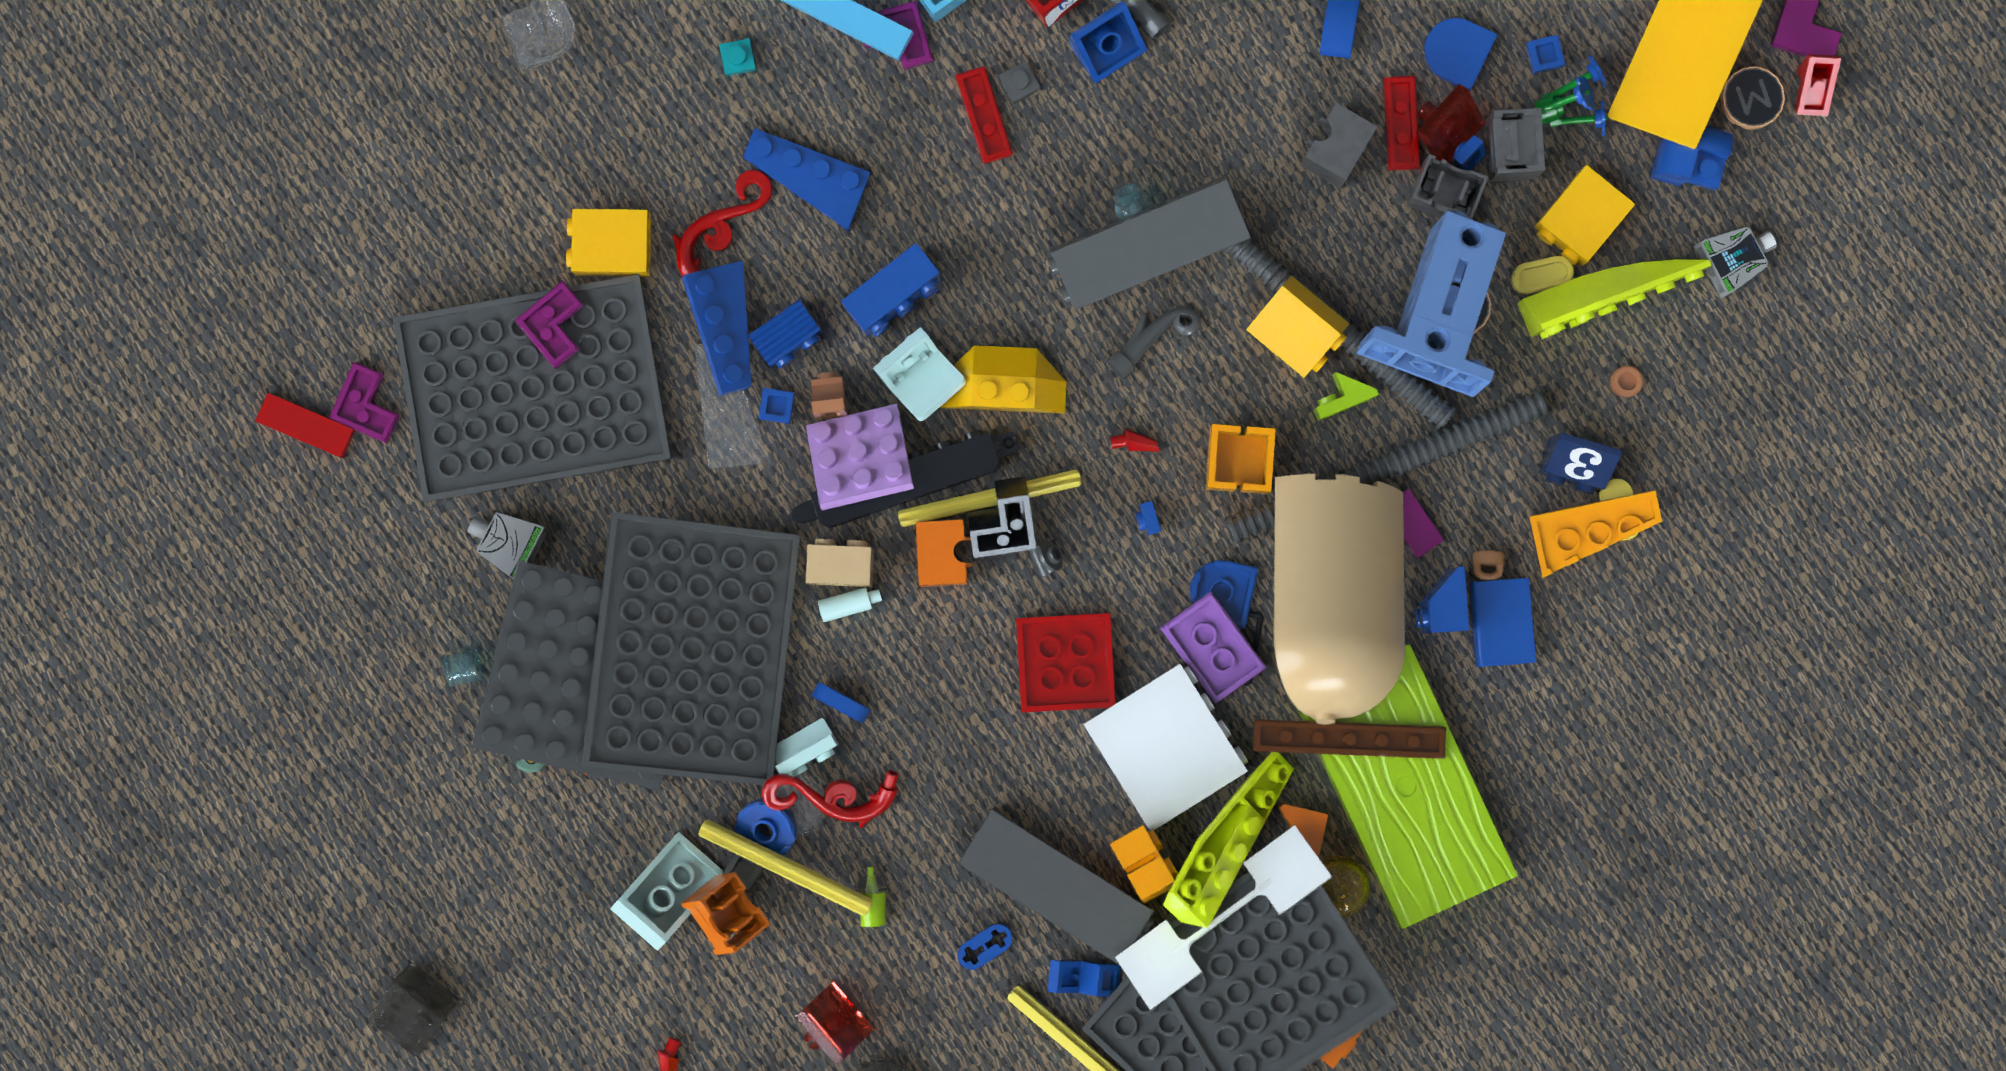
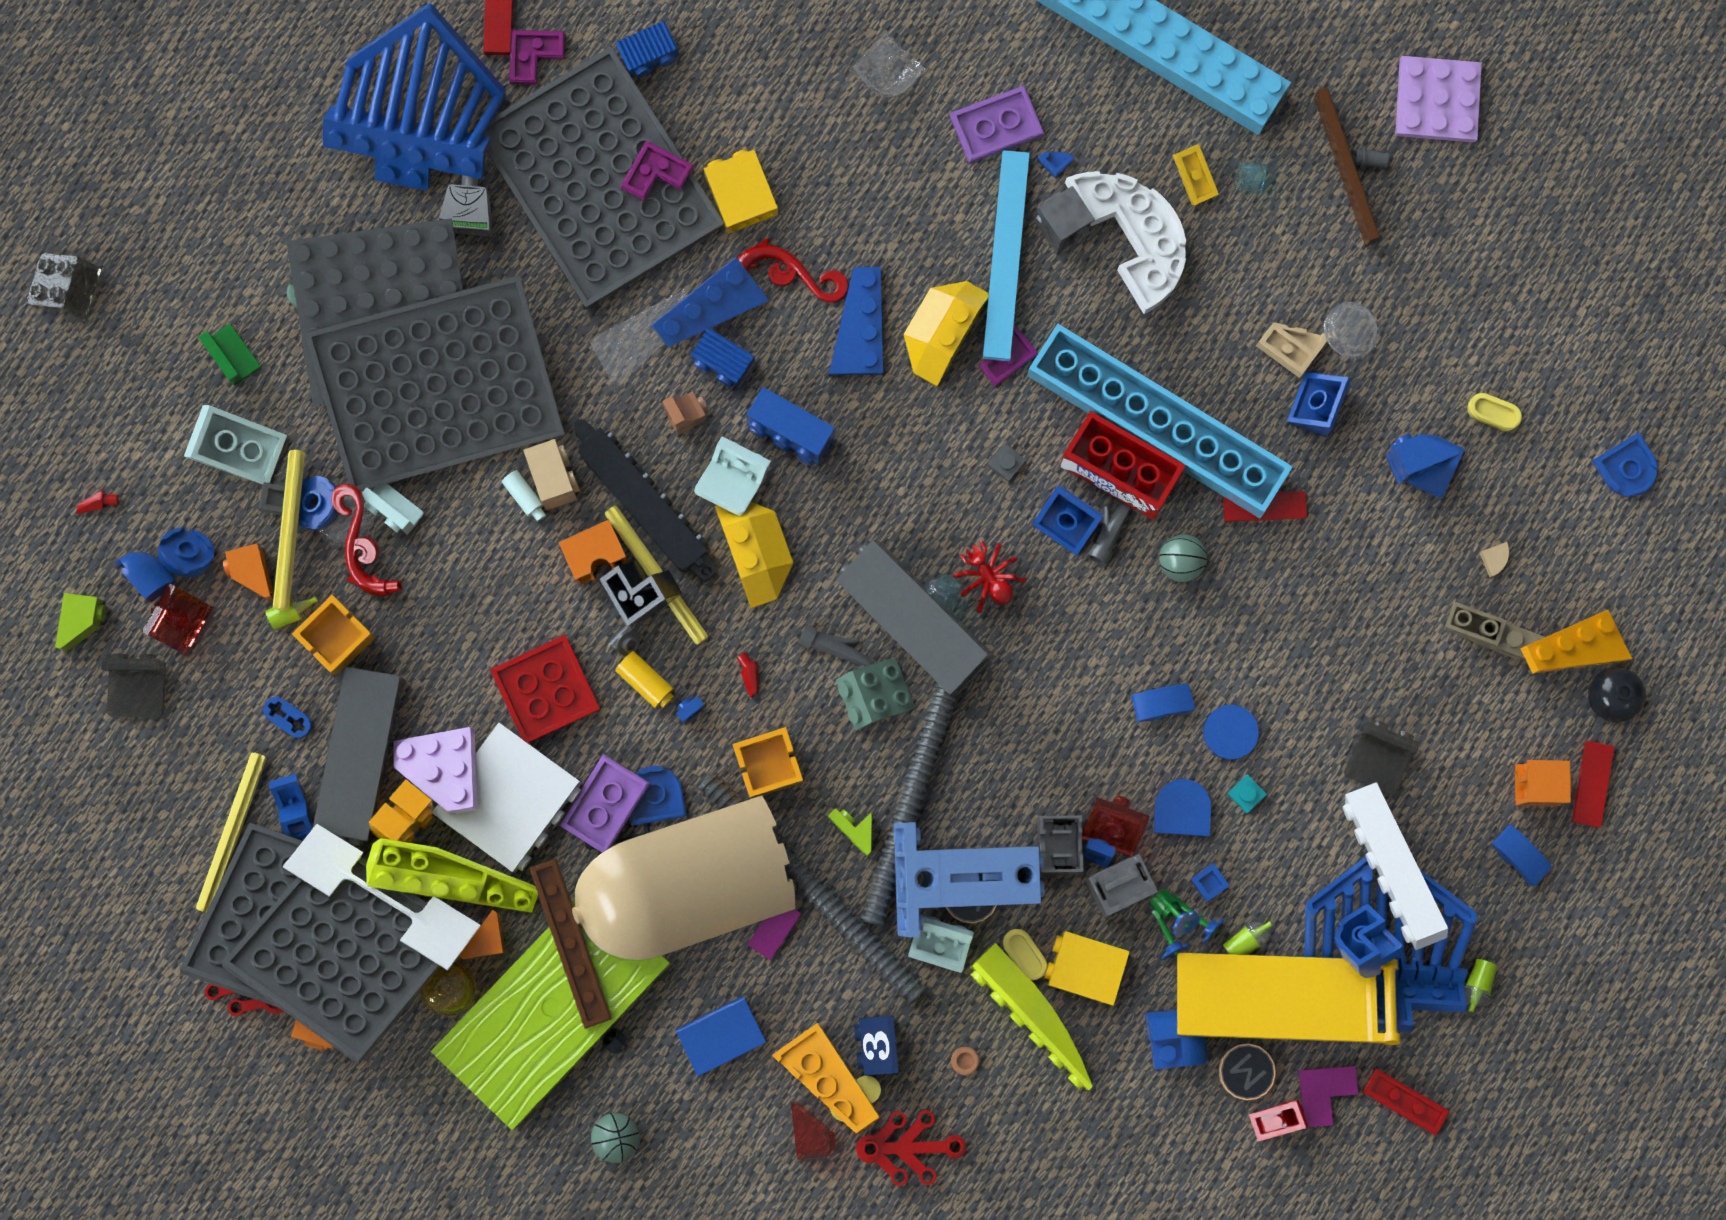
camera: 60 degrees right, 5 degrees down
clear light blue brick [443,649,483,687] -> none
orange piece [681,872,770,955] -> none
teal plate [719,38,756,77] -> none
blue plate [758,388,795,424] -> none
lavender plate [806,404,914,510] -> none
blue beam [811,682,871,724] -> none
red tile [955,66,1013,165] -> none
yellow brick [1246,275,1350,378] -> none
flat silver piece [1300,103,1377,188] -> none
red tile [1383,76,1420,171] -> none
blue slope [1415,566,1469,634] -> none
medium nougat tile [1472,550,1504,581] -> none
torso [1694,227,1777,298] -> none
none -> blue brick [115,552,177,603]
none -> blue tile [157,528,214,577]
none -> green panel [198,323,261,386]
none -> orange slope [223,543,274,601]
none -> light orange piece [292,595,376,676]
none -> blue plate [323,4,506,191]
none -> lavender plate [393,727,477,814]
none -> sand green piece [591,1113,640,1163]
none -> black hinge [602,1028,627,1054]
none -> yellow brick [615,651,674,709]
none -> blue brick [616,21,679,78]
none -> clear red slope [791,1101,836,1160]
none -> sand green bracket [836,658,914,731]
none -> red plant [856,1110,966,1186]
none -> yellow wedge [904,281,989,386]
none -> light aqua bracket [908,916,974,973]
none -> red animal [953,541,1027,613]
none -> lime piece [1223,921,1273,955]

